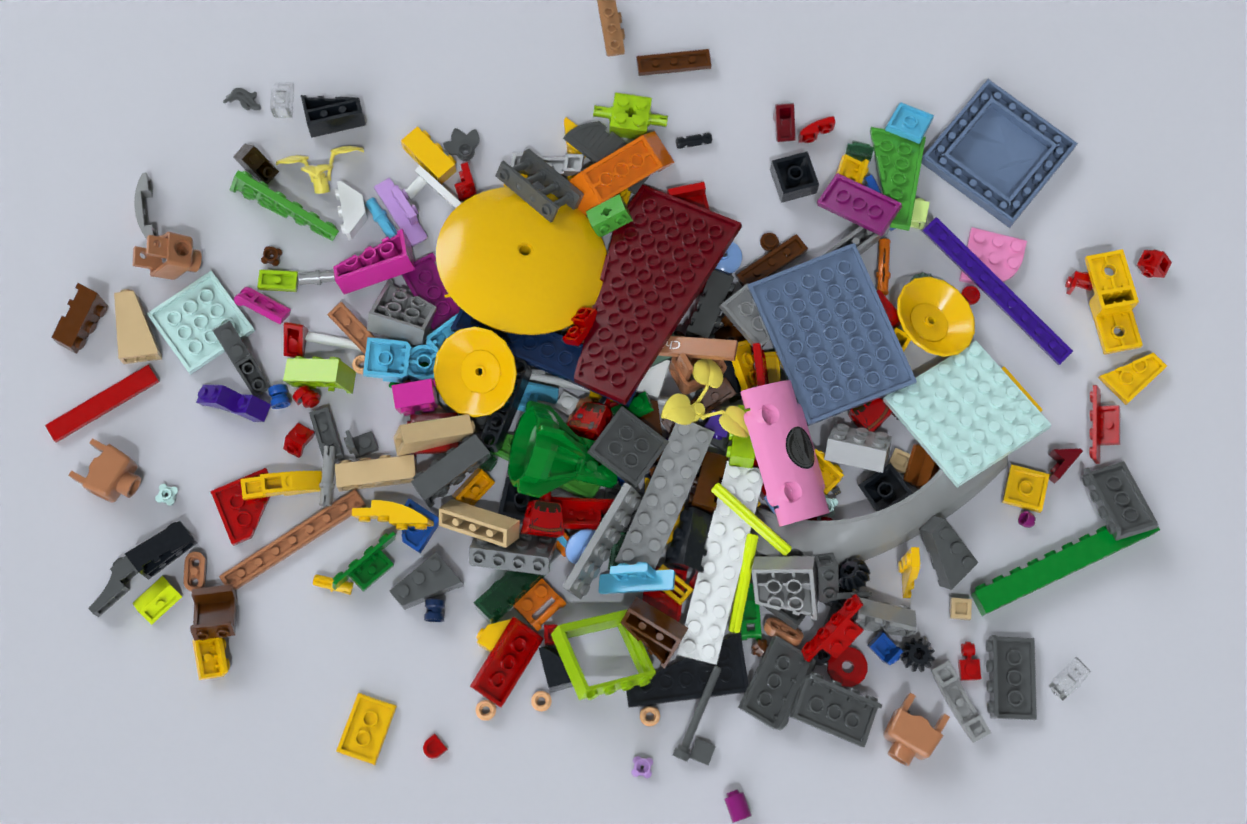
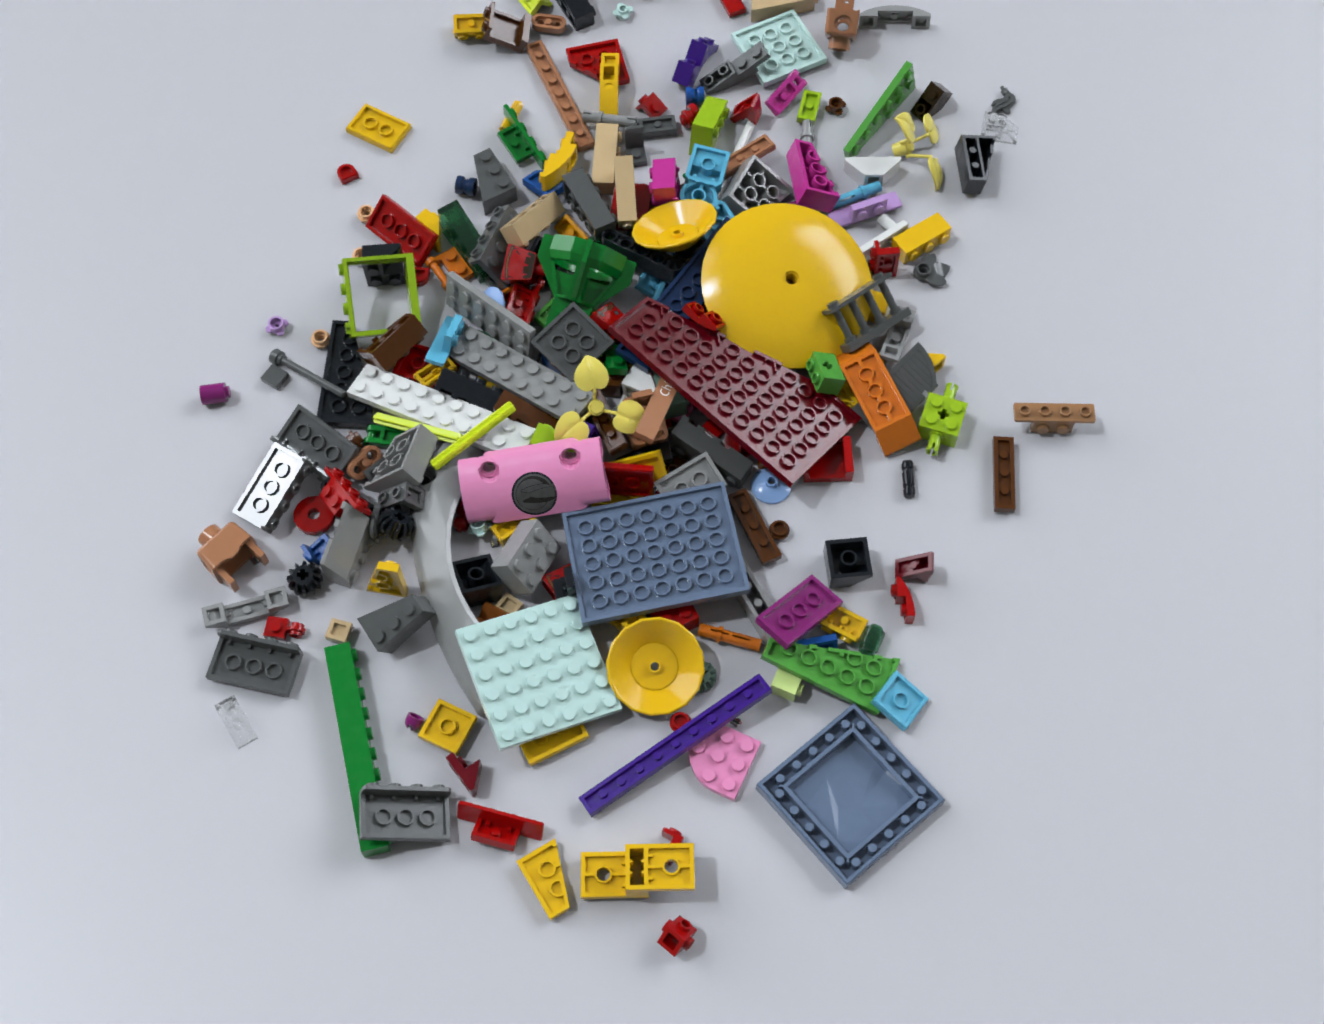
camera: 105 degrees right, 10 degrees down
none -> black bracket [552,567,576,599]

